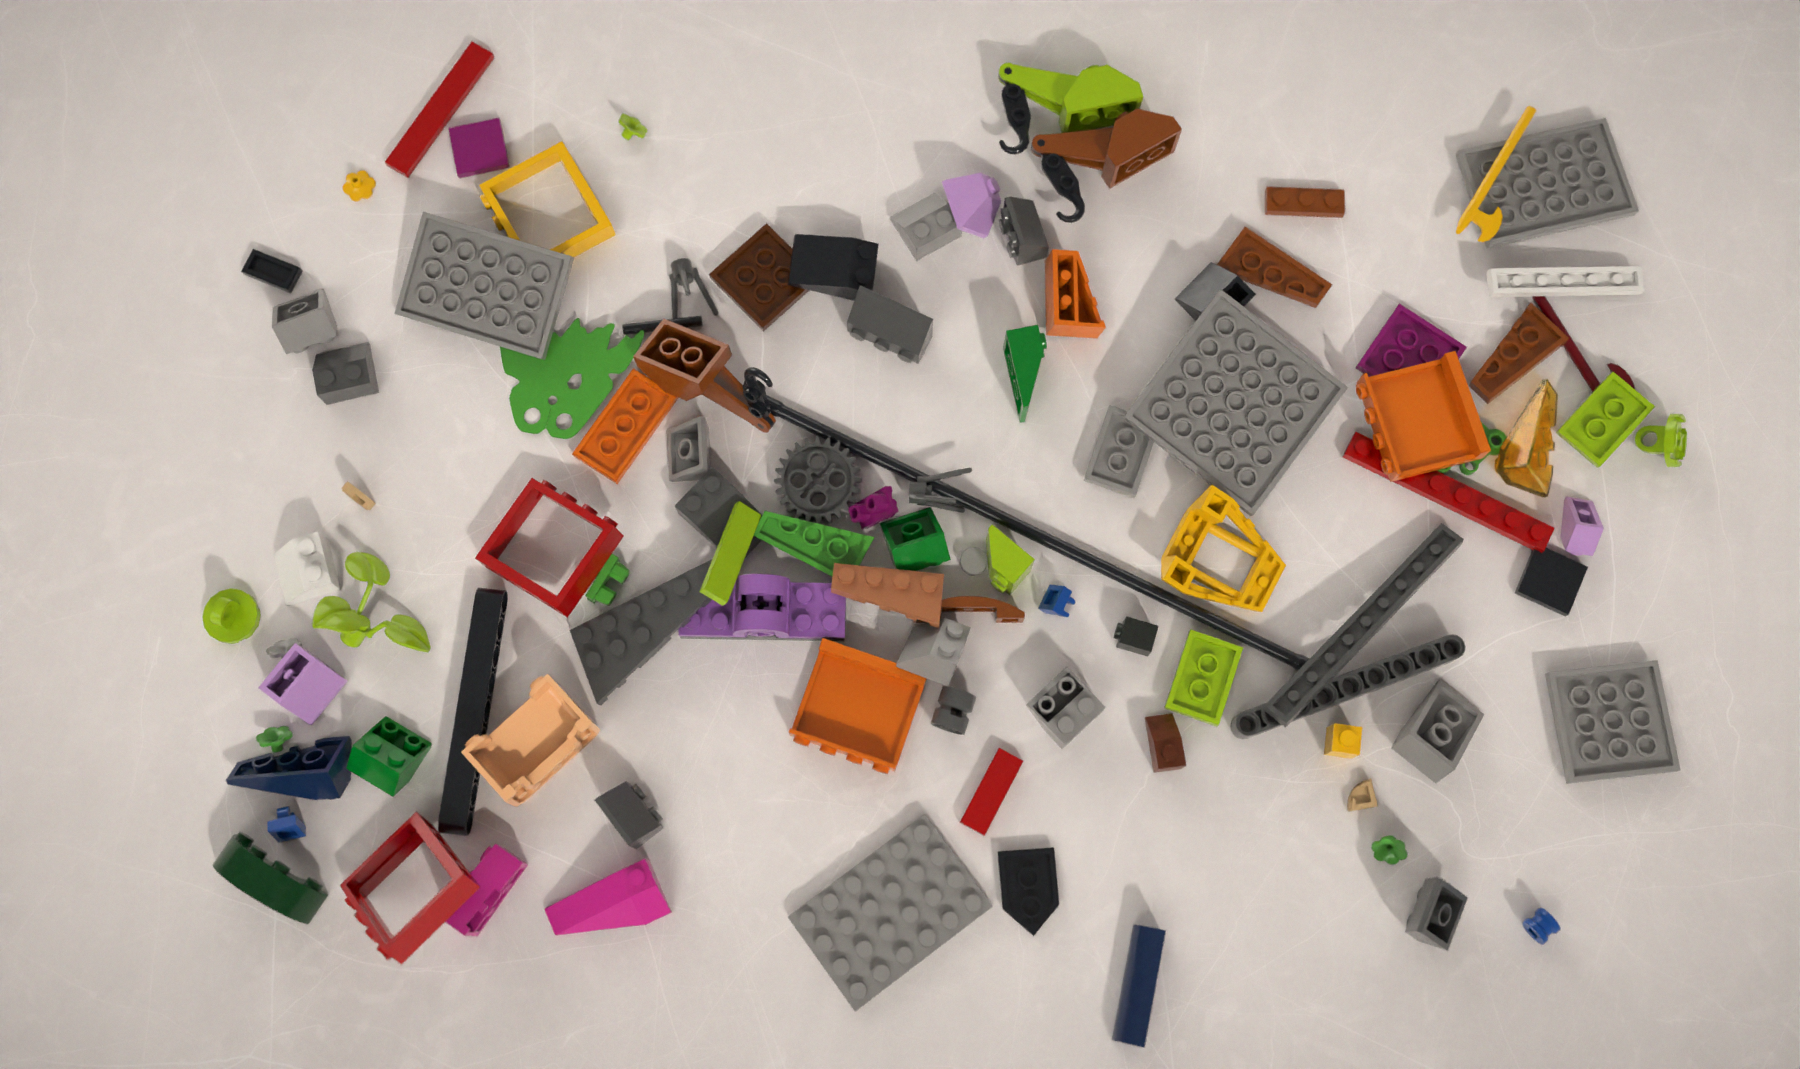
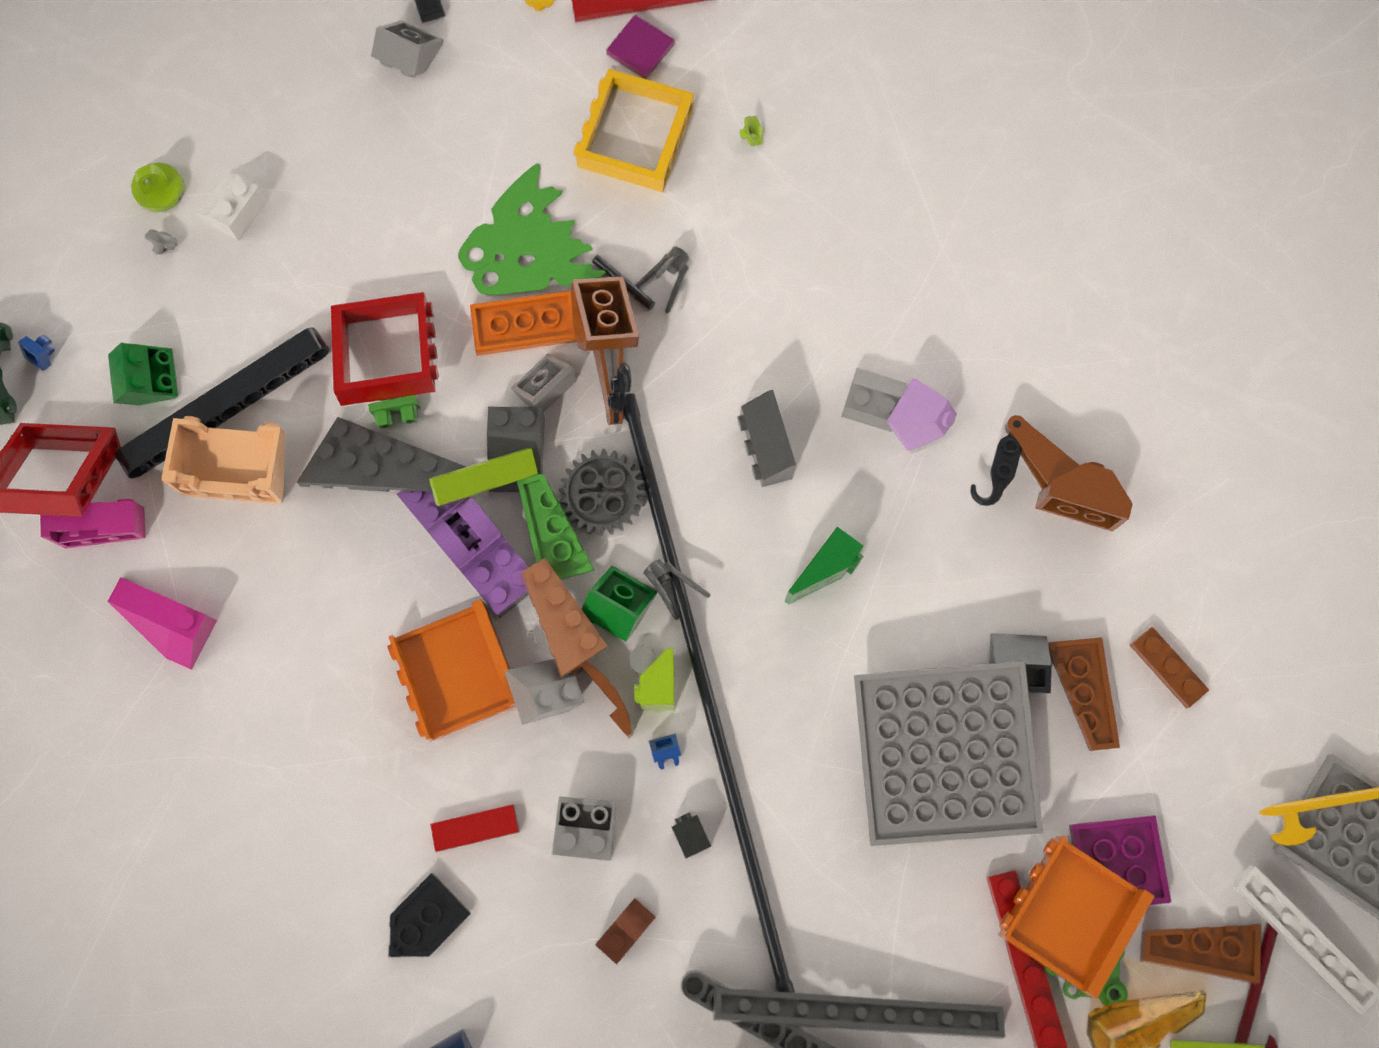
camera: 50 degrees right, 0 degrees up
dark blue wedge [226,736,352,800] -> none
bright green plant [256,726,293,753] -> none
lavender slope [258,643,347,725] -> none
dark grey slope [312,342,379,405] -> none
lime plant [312,552,431,653] -> none
tan tile [341,481,376,511] -> none
light grey plate [394,212,574,360] -> none
dark grey slope [595,781,663,849] -> none
reddish brown plate [709,223,809,332] -> none
black slope [788,234,879,301] -> none
light grey plate [788,814,993,1011] -> none
magenta hips [848,486,899,529] -> none
dark grey wheel [930,686,976,735] -> none
lime slope [998,63,1143,155] -> none
dark grey slope [999,197,1049,266] -> none
orange wedge [1045,249,1106,338] -> none
light grey plate [1083,405,1154,498] -> none
yellow windscreen [1161,485,1286,612] -> none
lime plate [1164,629,1243,727] -> none

